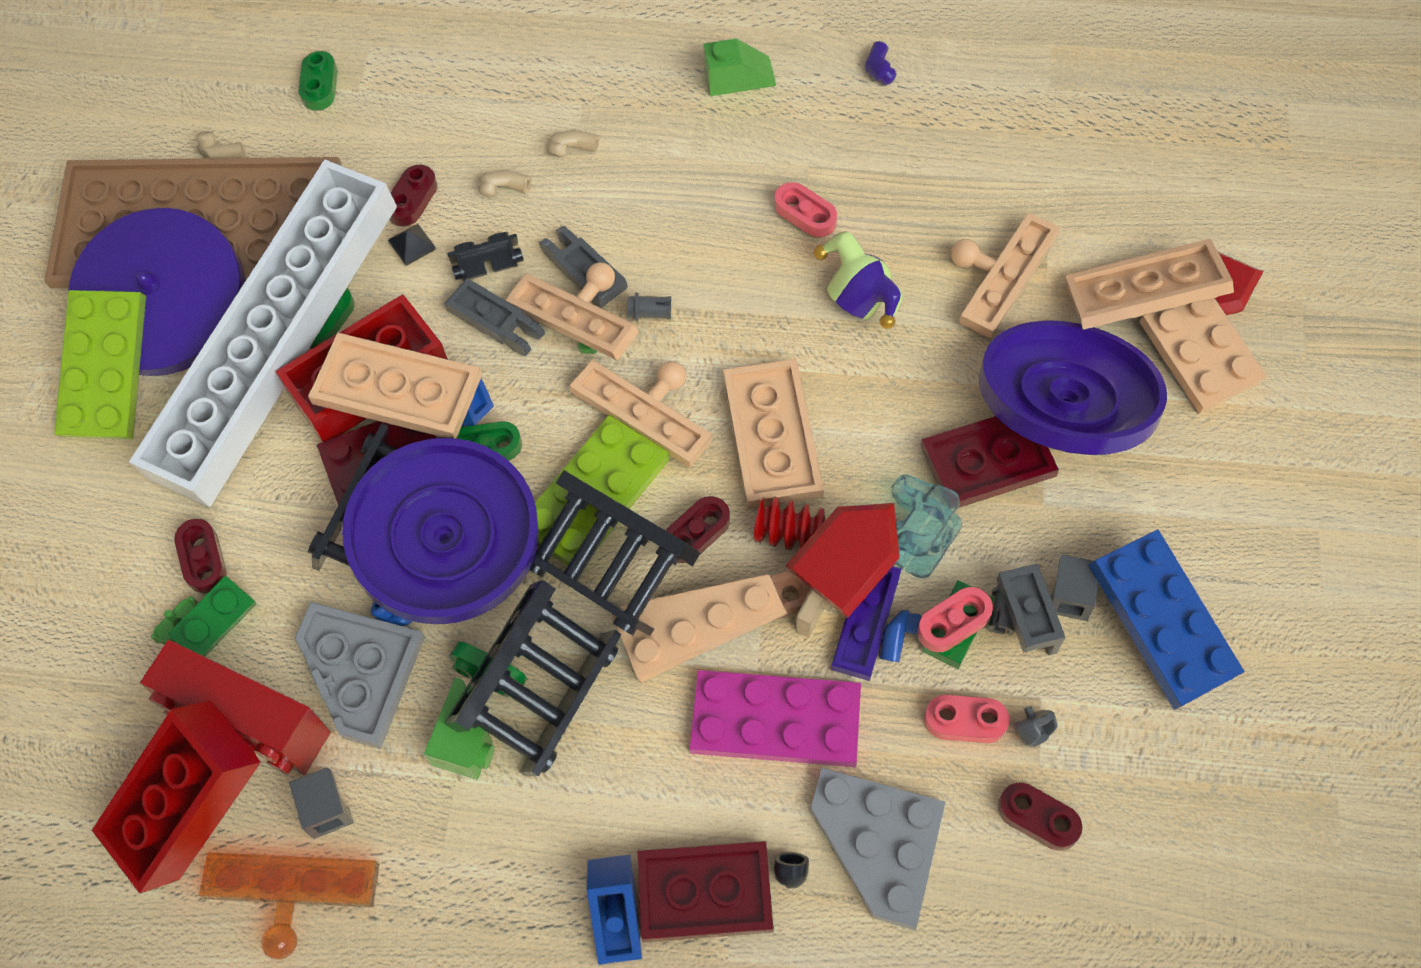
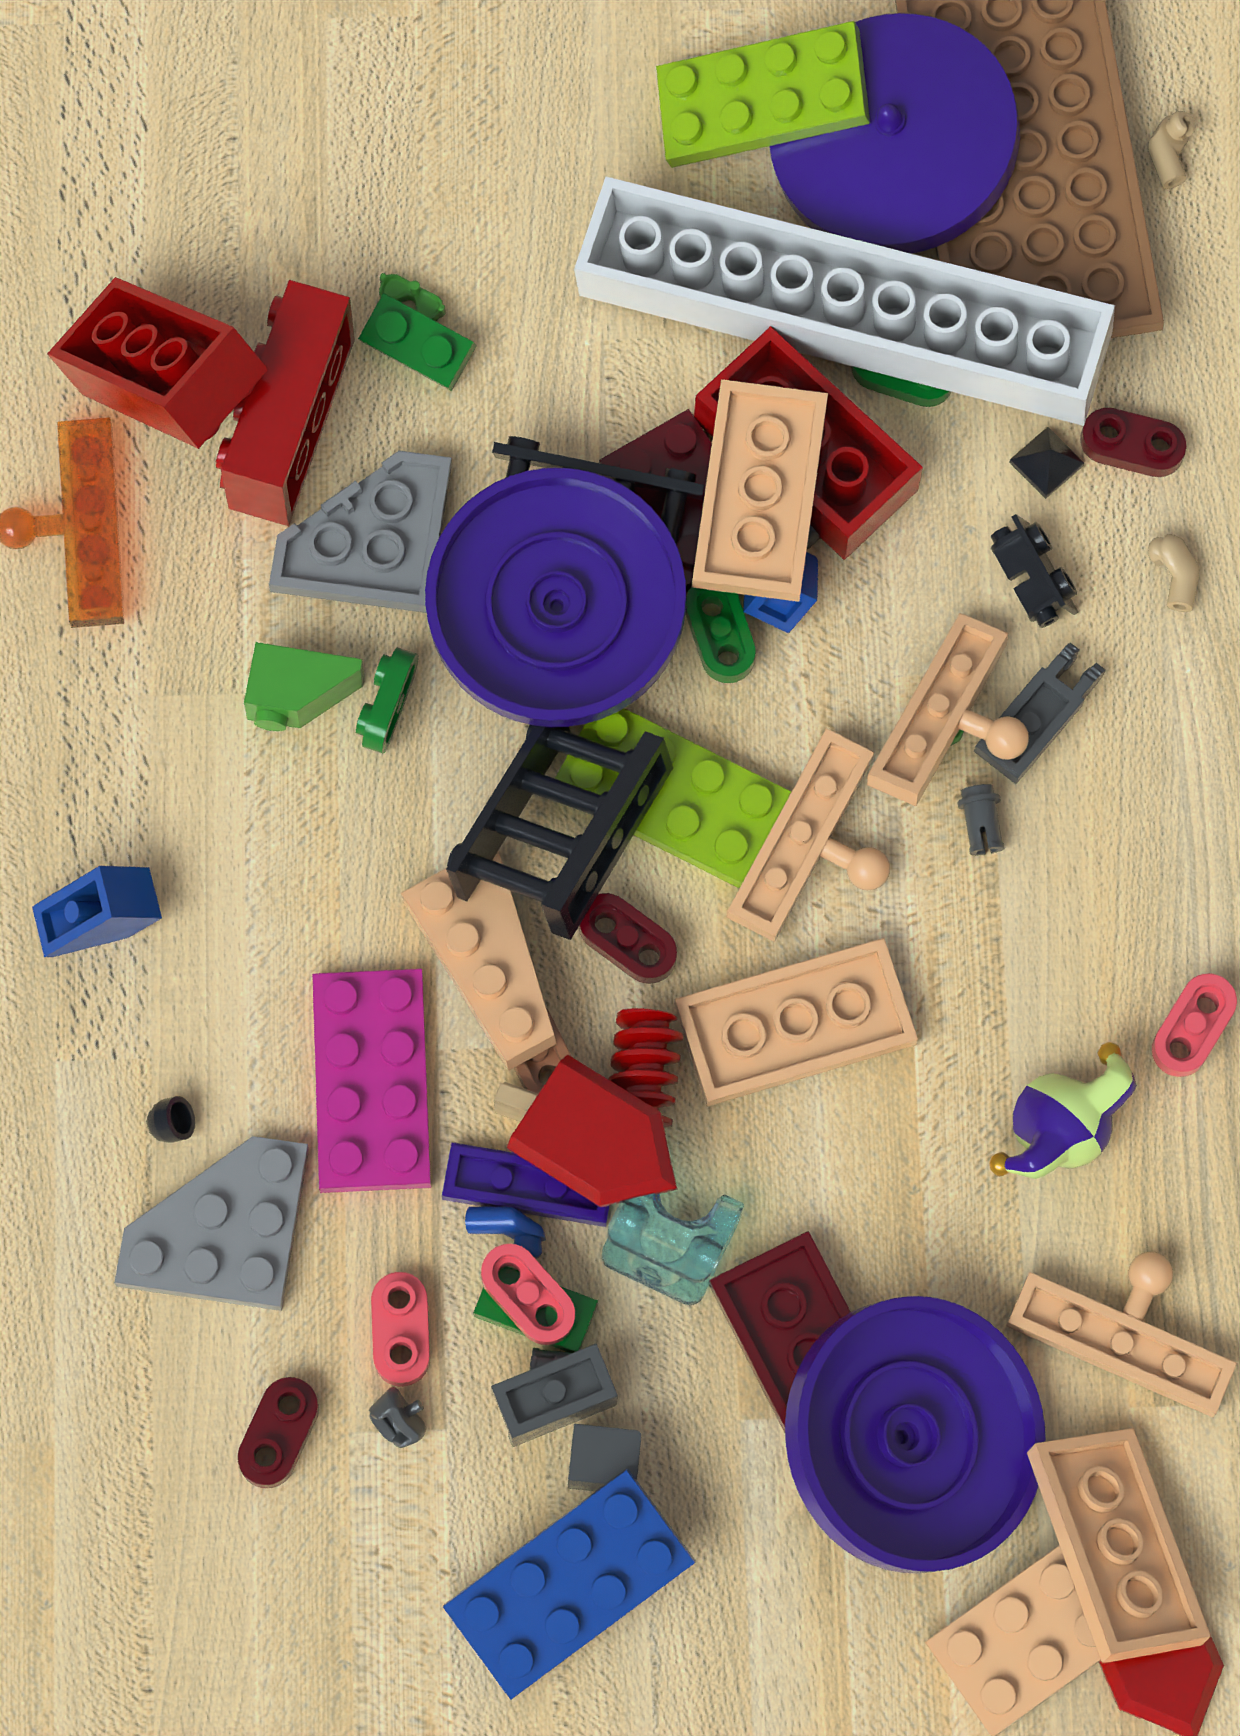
camera: 75 degrees right, 10 degrees up
dark red plate [174,519,227,593] -> none
dark grey panel [289,768,354,839] -> none
dark grey hinge [444,278,545,356] -> none
black fence [444,580,622,777] -> none
dark red plate [637,841,774,942] -> none

